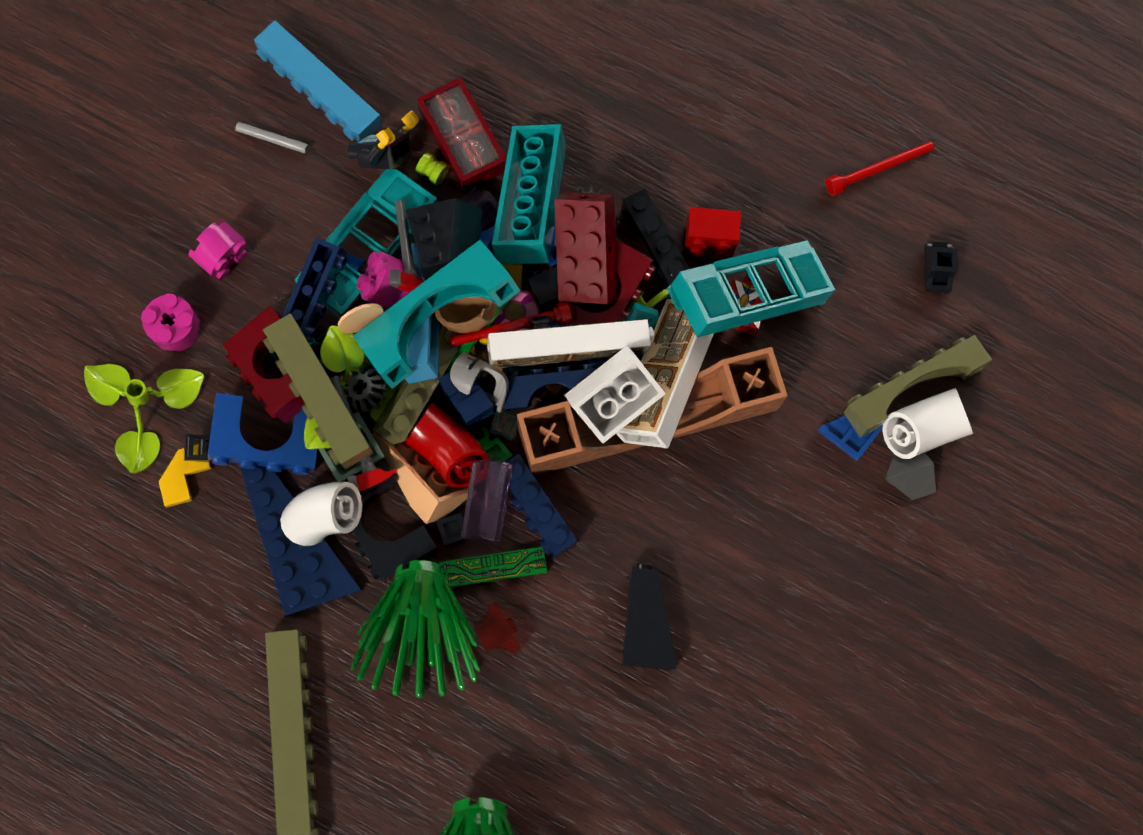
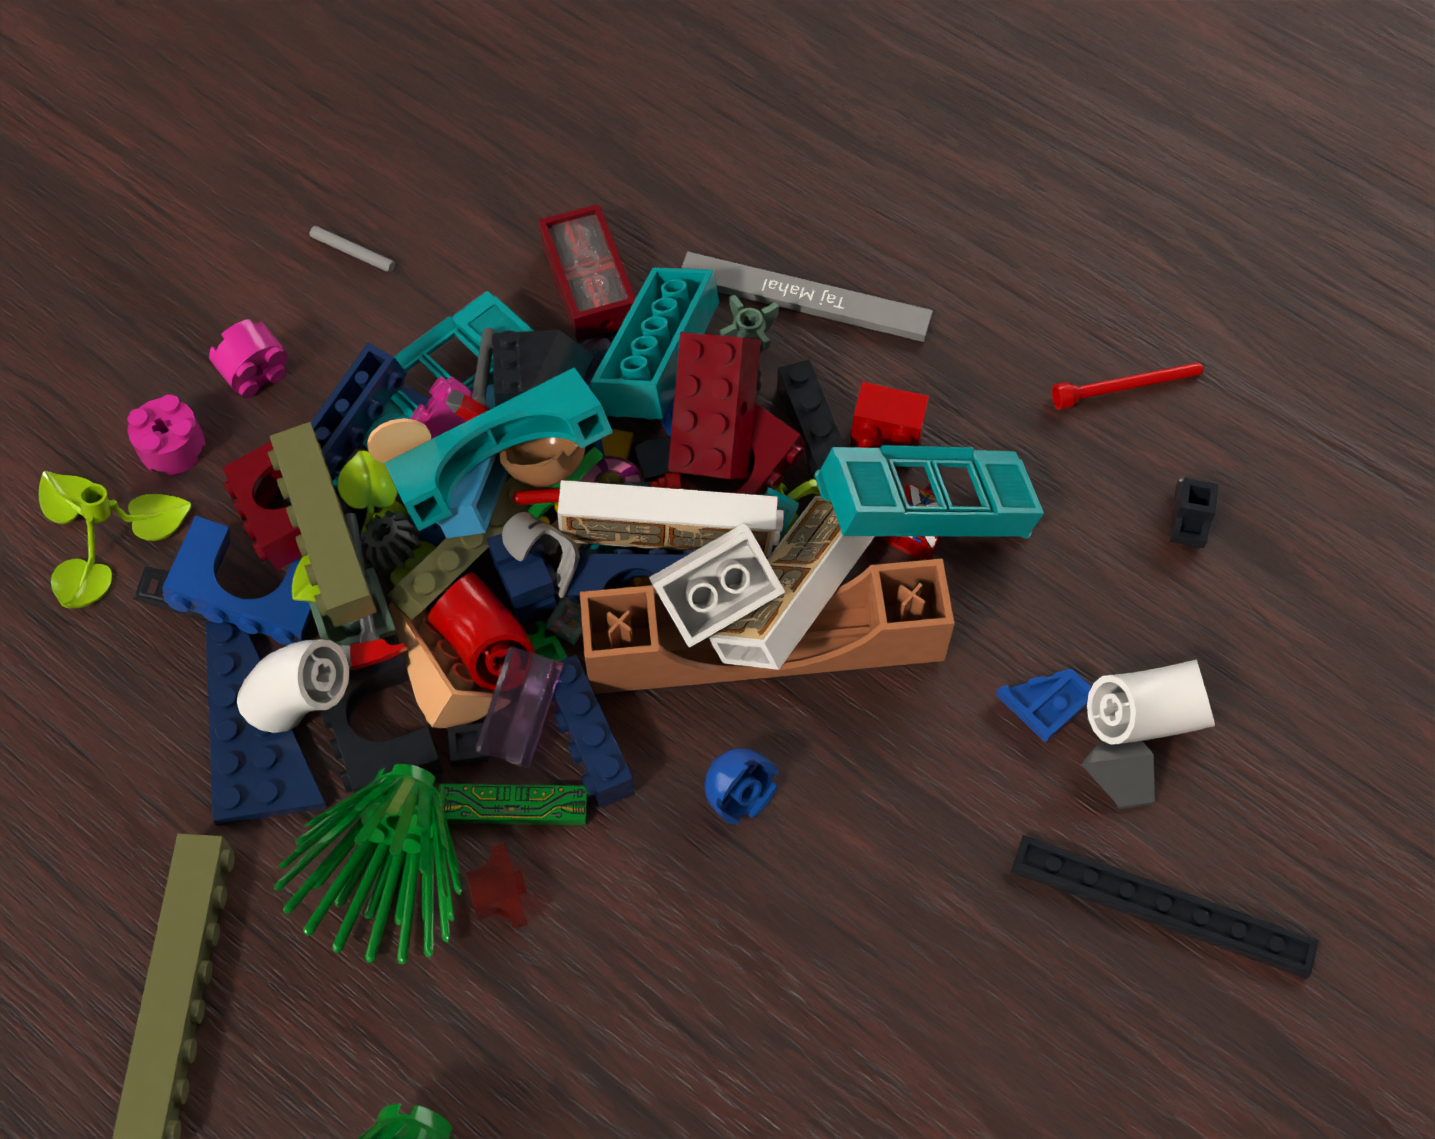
camera: 15 degrees right, 15 degrees down
yellow tile [159,444,212,508] -> none
dark azure brick [254,20,382,141] -> none
black torso [348,111,419,169] -> none
lime wheel [415,151,450,186] -> none
black slope [621,564,677,671] -> none
olive arch [843,335,992,438] -> none
none -> light grey tile [681,252,933,342]
none -> blue cylinder [704,748,778,825]
none -> sand green brick [720,294,779,352]
none -> black tile [1011,835,1319,979]

